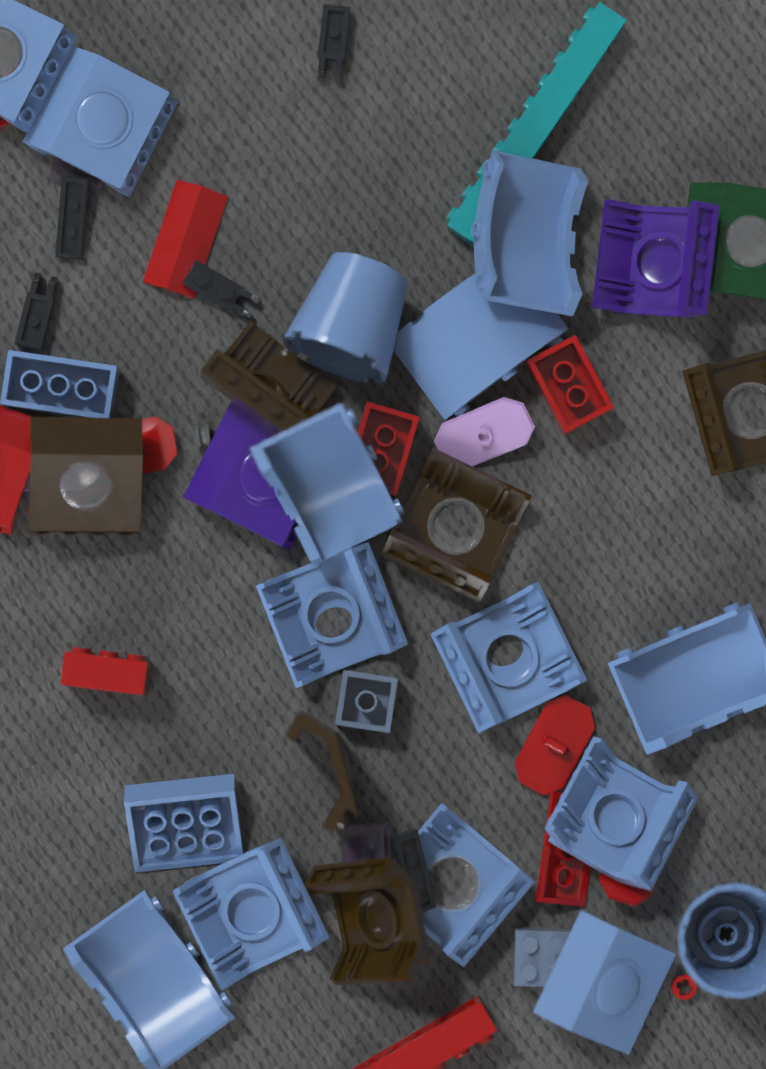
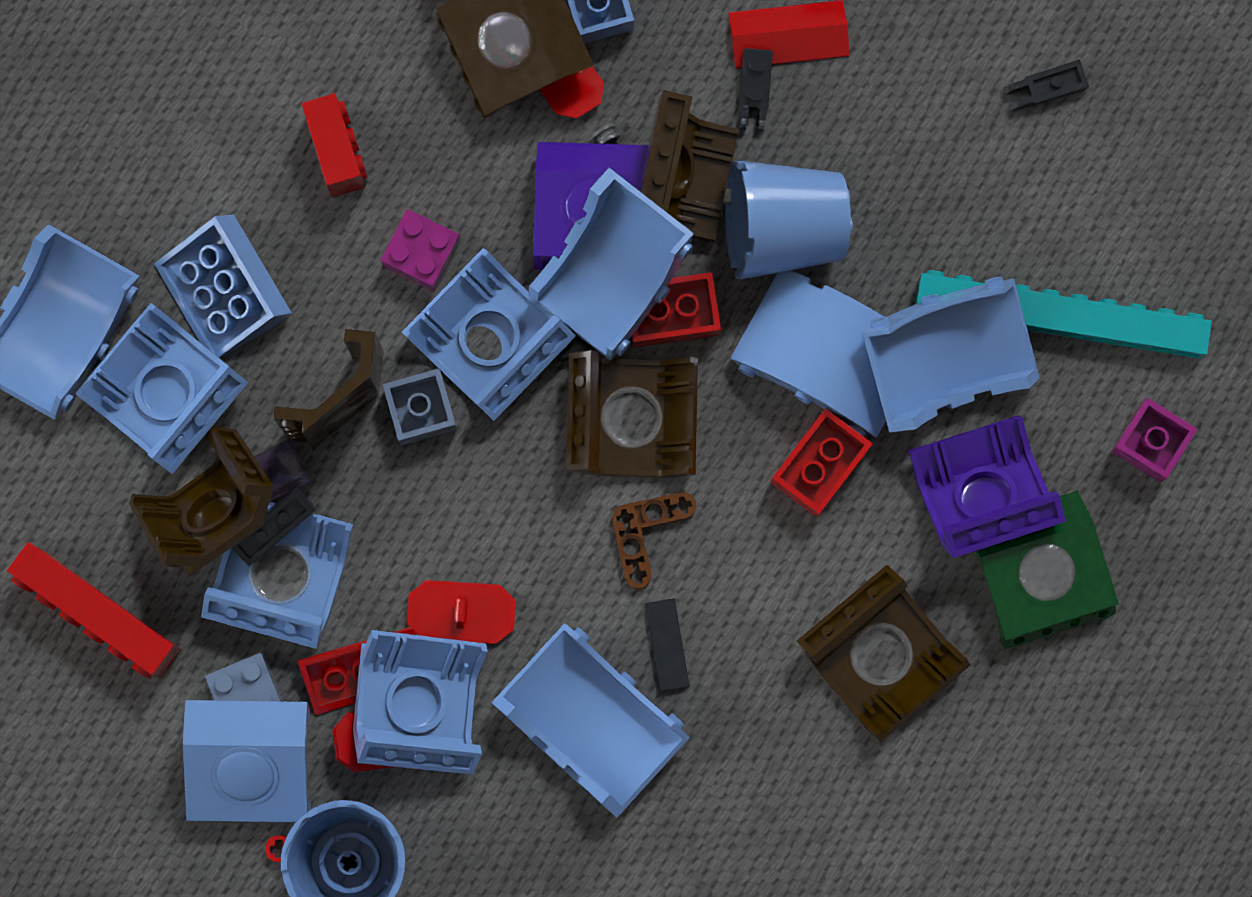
camera: 65 degrees right, 5 degrees down
medium blue panel [430,582,587,733] -> none
lavender shield [434,397,535,467] -> none
none -> magenta brick [380,209,461,292]
none -> reddish brown beam [612,492,696,589]
none -> black tile [645,598,690,691]
none -> magenta brick [1110,398,1197,483]

